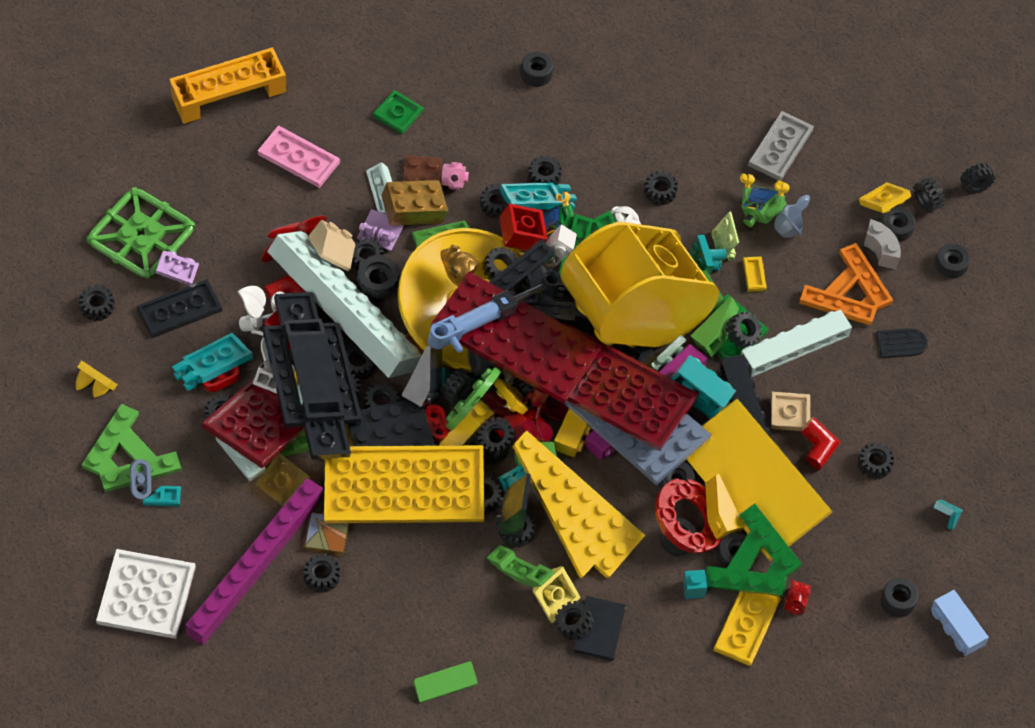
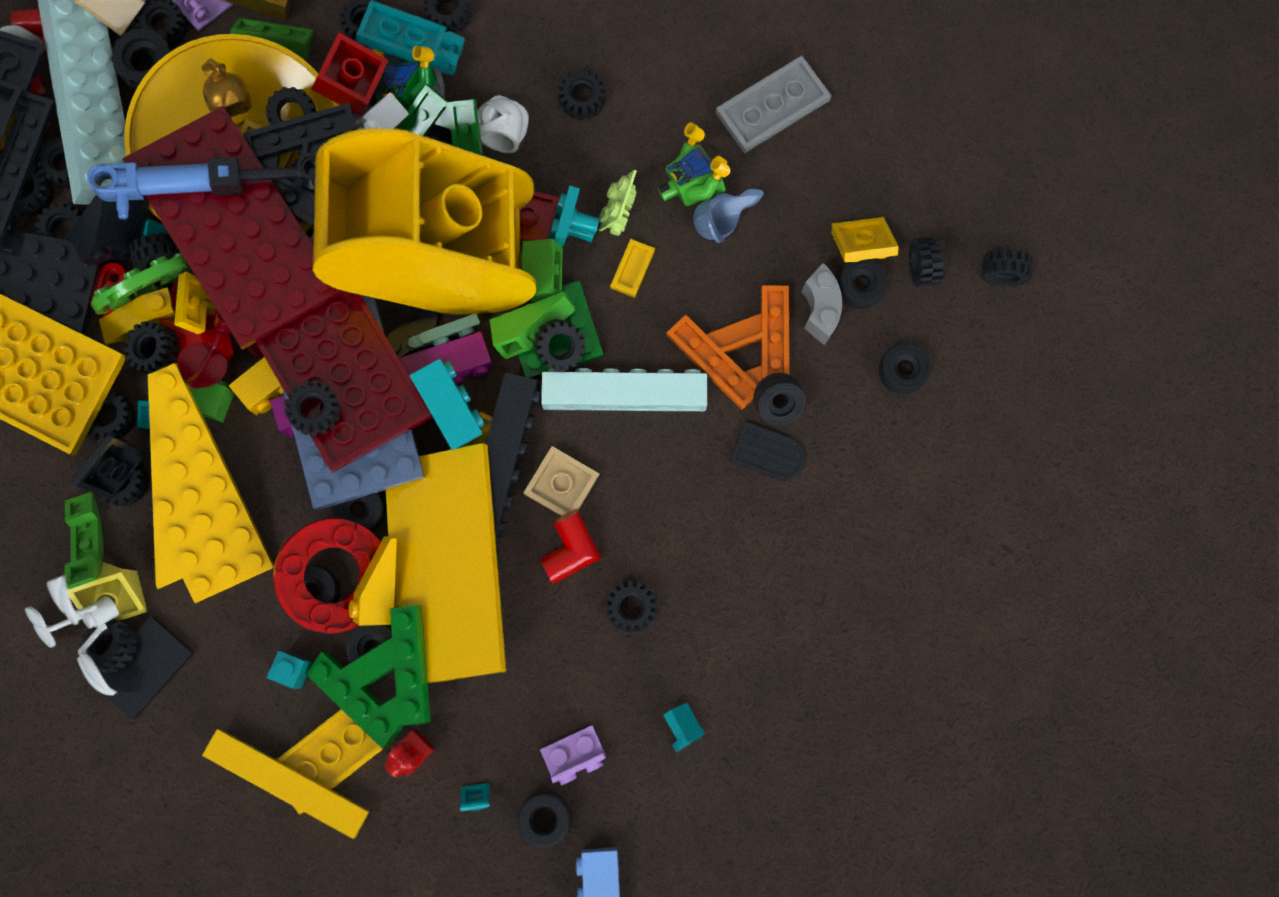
camera: 30 degrees right, 20 degrees up
none -> white plant [25,576,119,695]
none -> yellow tile [202,729,370,839]
none -> black tyre [284,380,341,436]
none -> teal slope [460,783,490,811]
none -> lavender bracket [540,725,606,785]
none -> black tyre [754,373,806,426]

